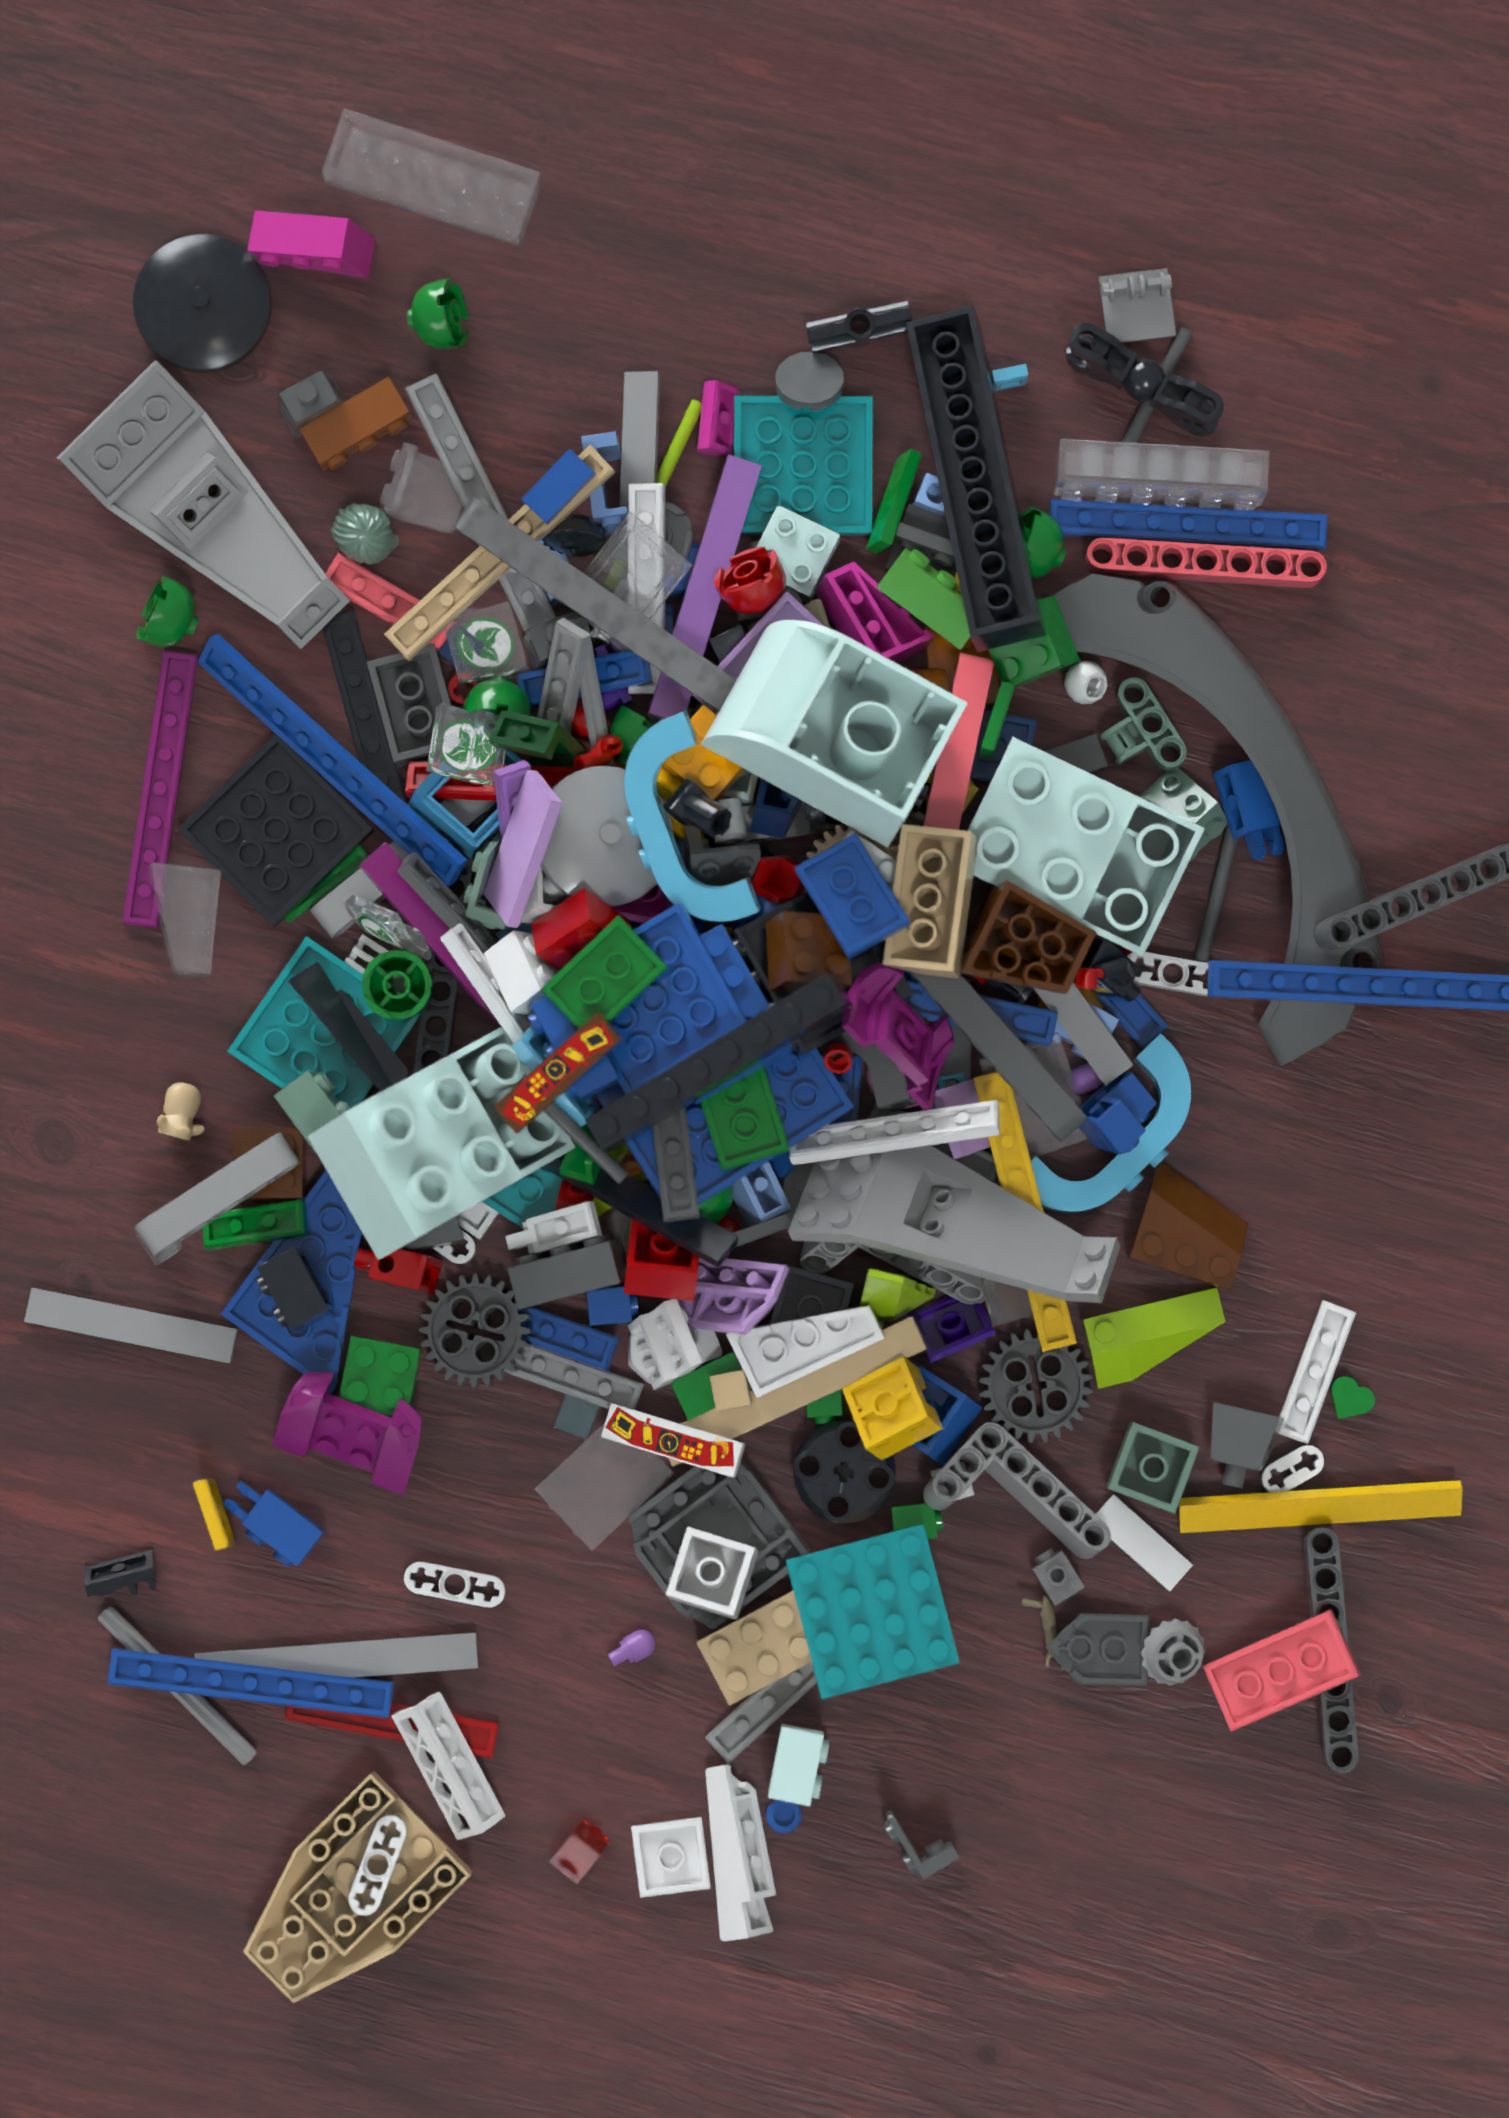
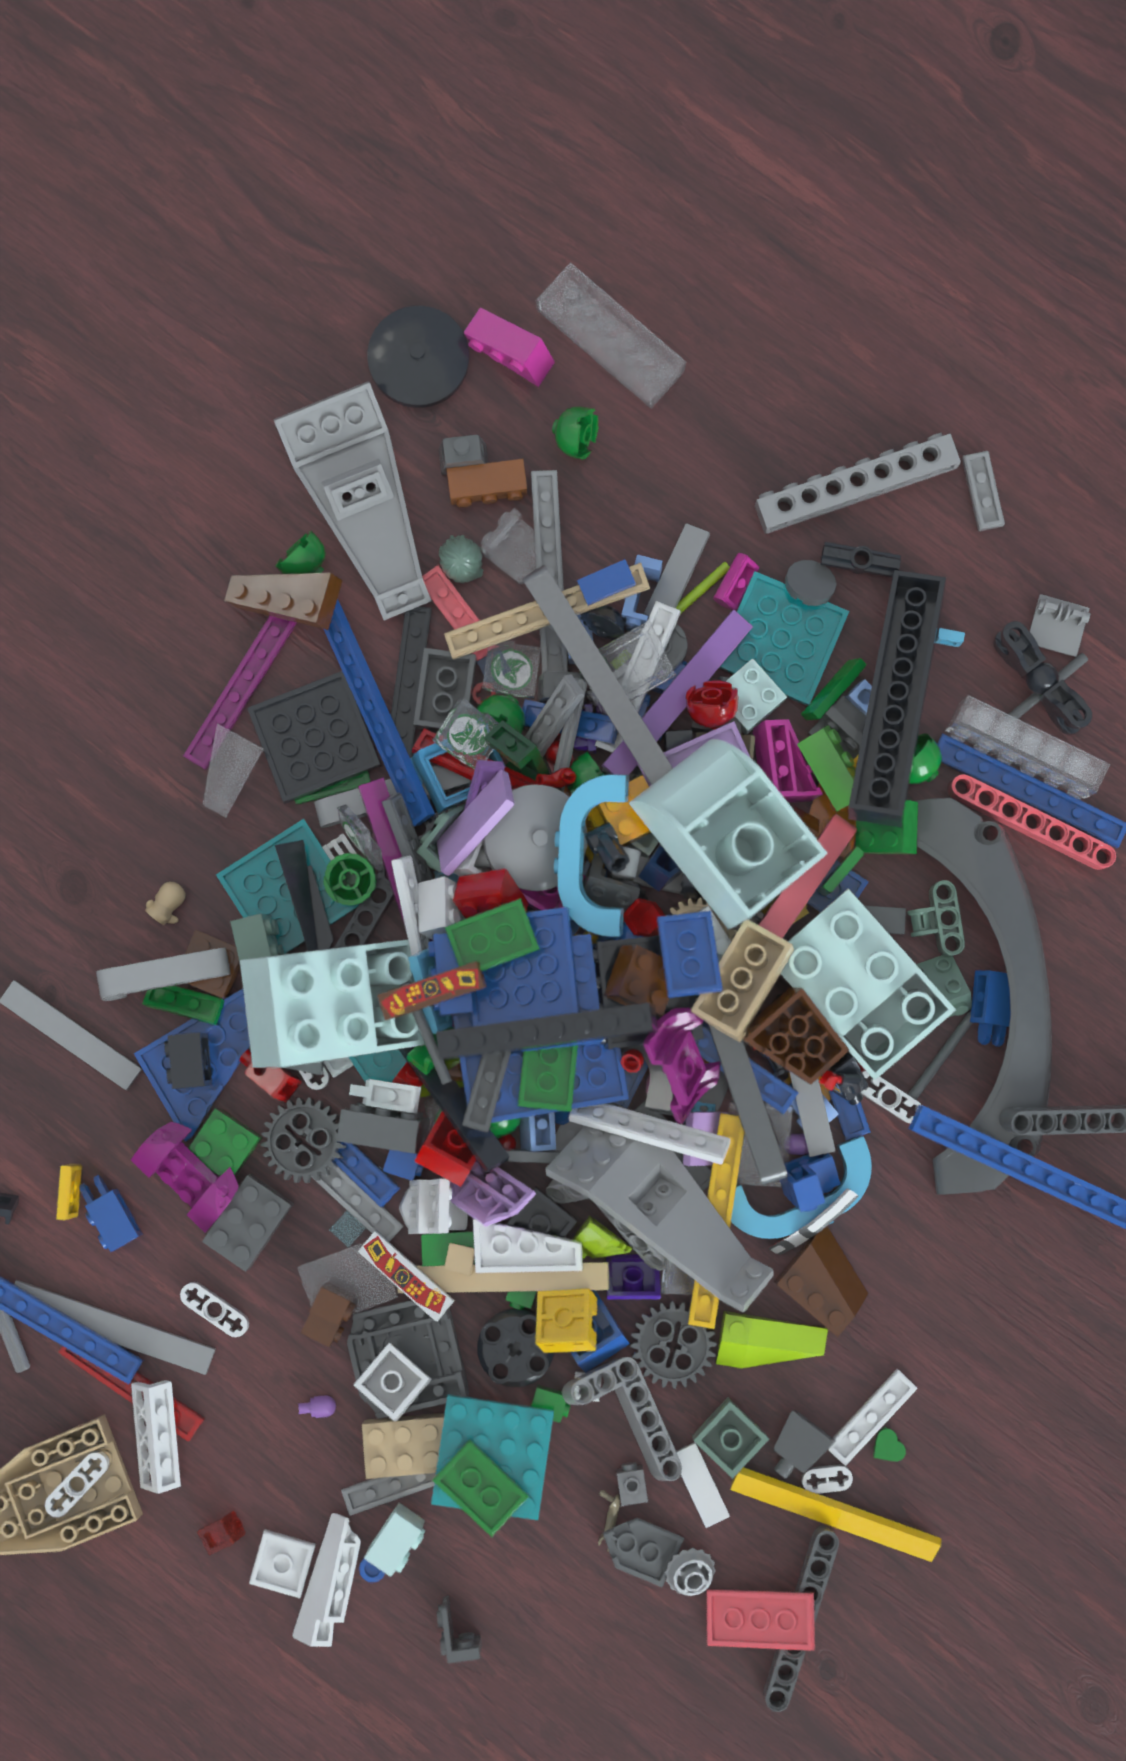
camera: 20 degrees right, 0 degrees up
white piece [1064,661,1108,704] -> none
none -> dark grey brick [202,1174,295,1272]
none -> wedge [224,573,342,630]
none -> reddish brown brick [301,1282,356,1347]
none -> green tile [432,1439,529,1537]
none -> light grey brick [755,433,961,534]
none -> sticker [768,1188,858,1255]
none -> light grey tile [962,451,1005,532]

